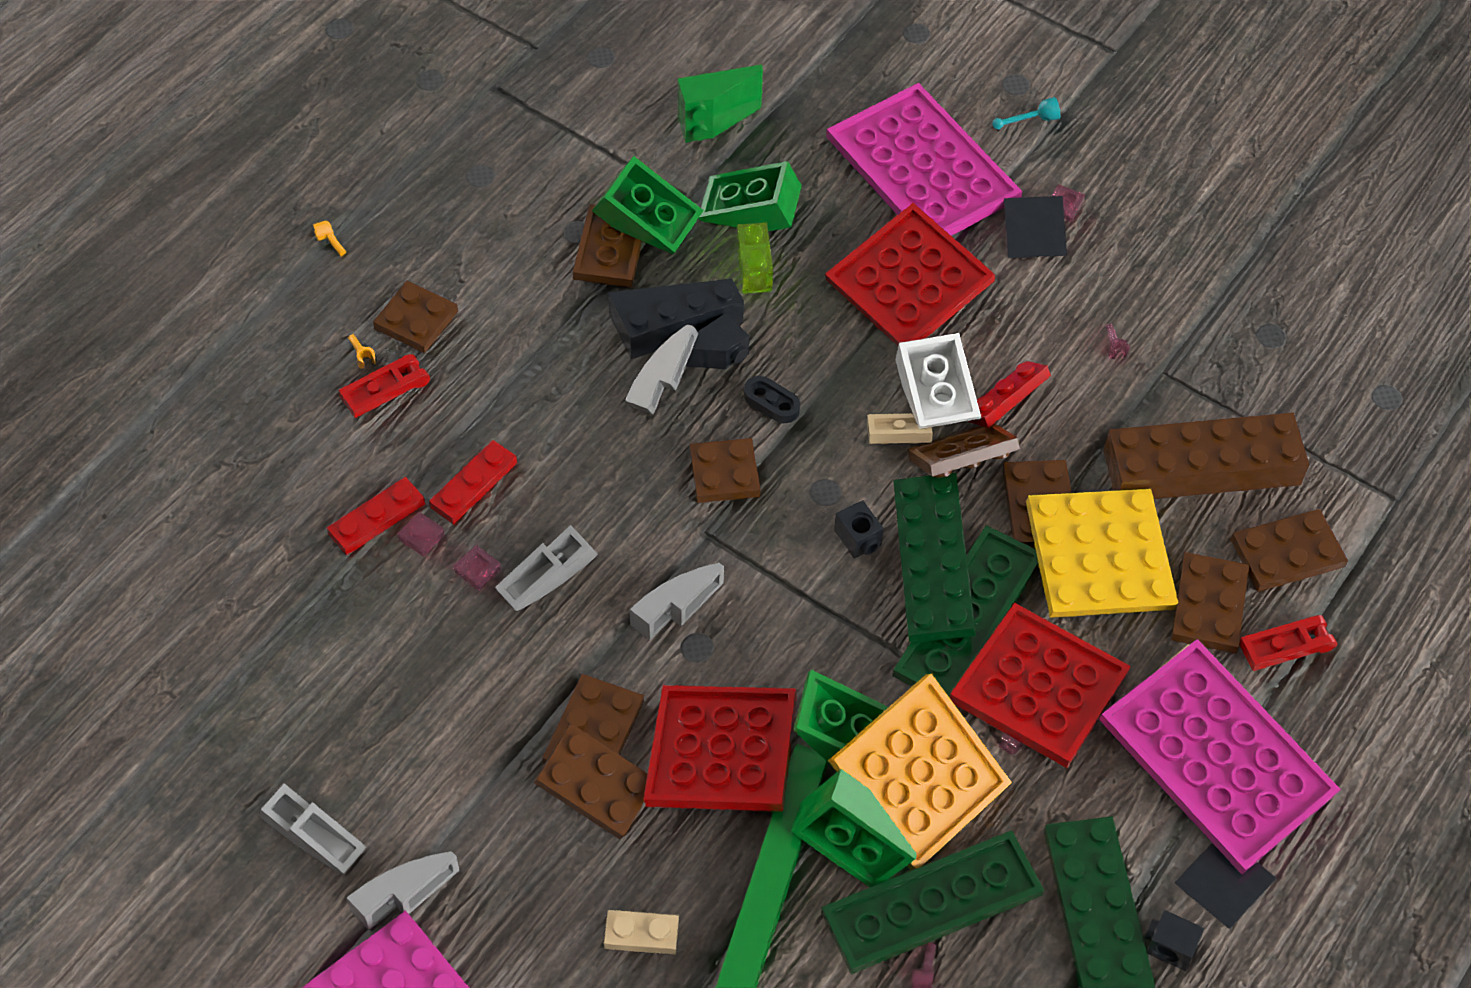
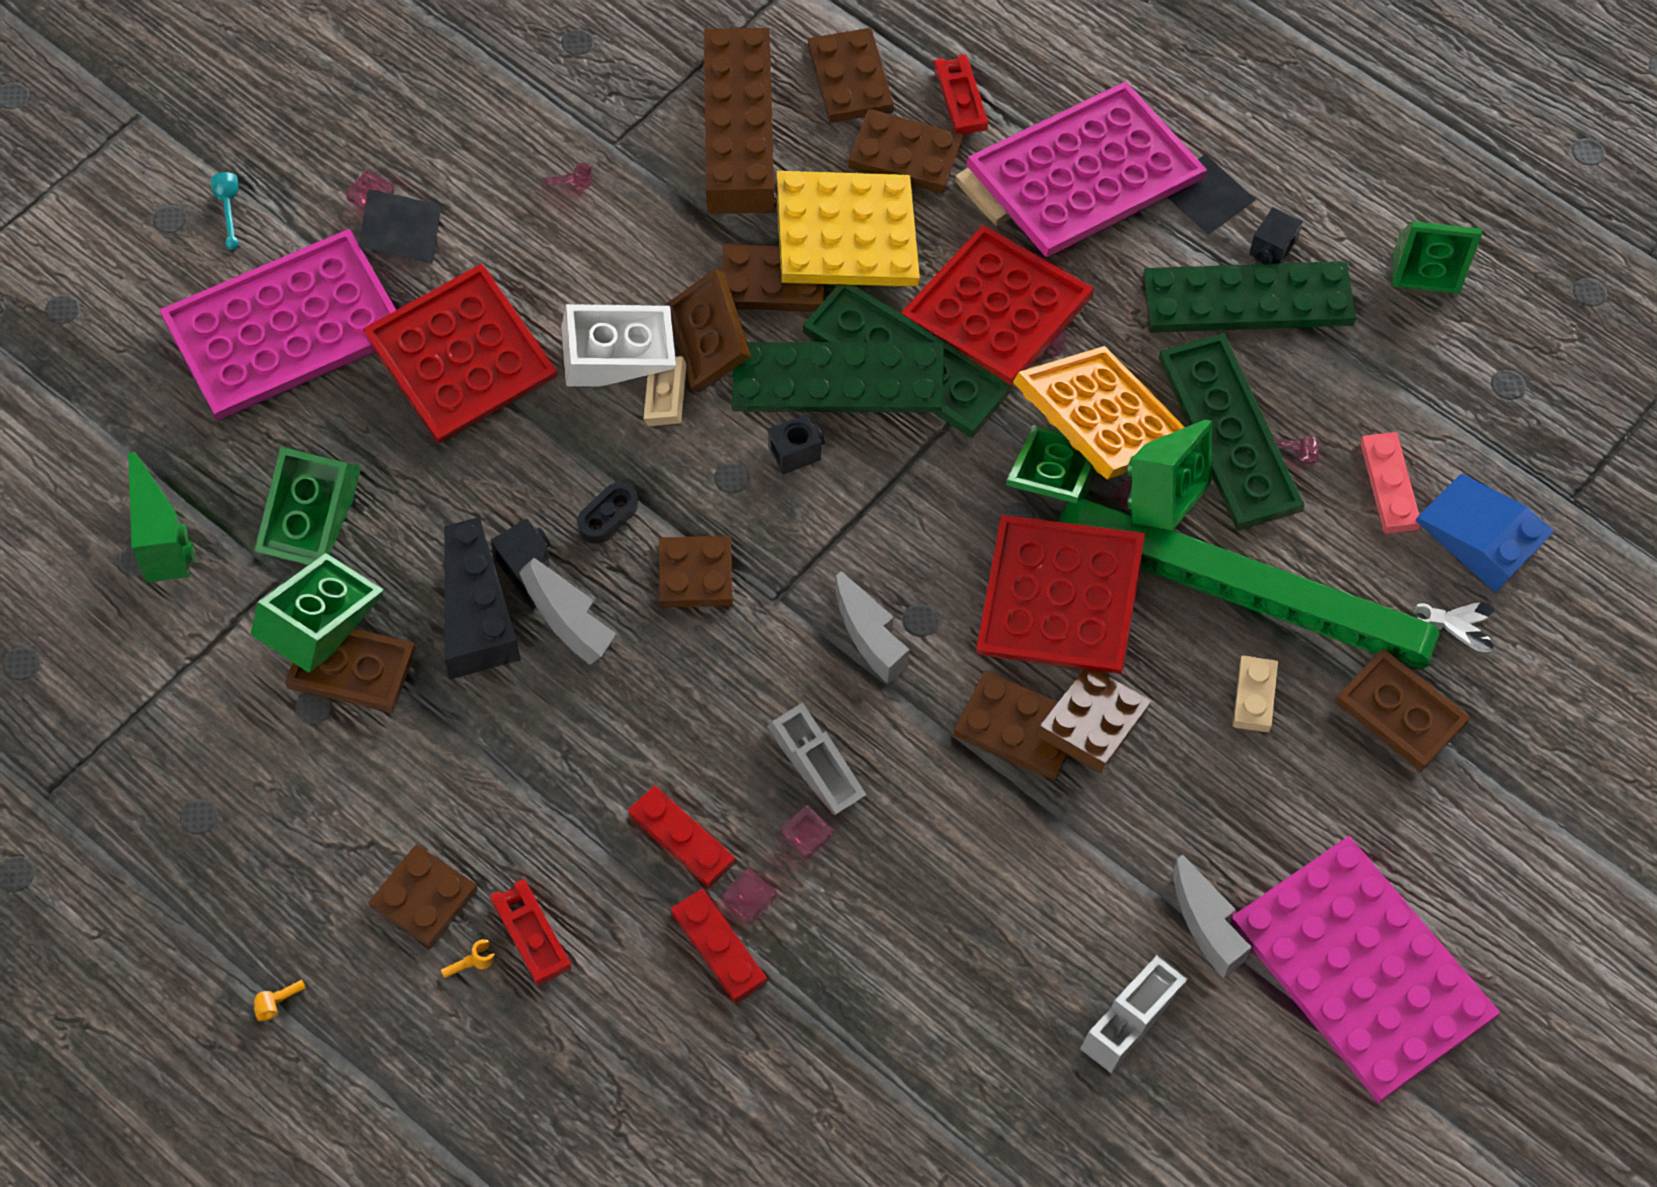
camera: 85 degrees left, 5 degrees up
clear neon green brick [737,223,773,294] -> none
red plate [968,361,1051,428] -> none

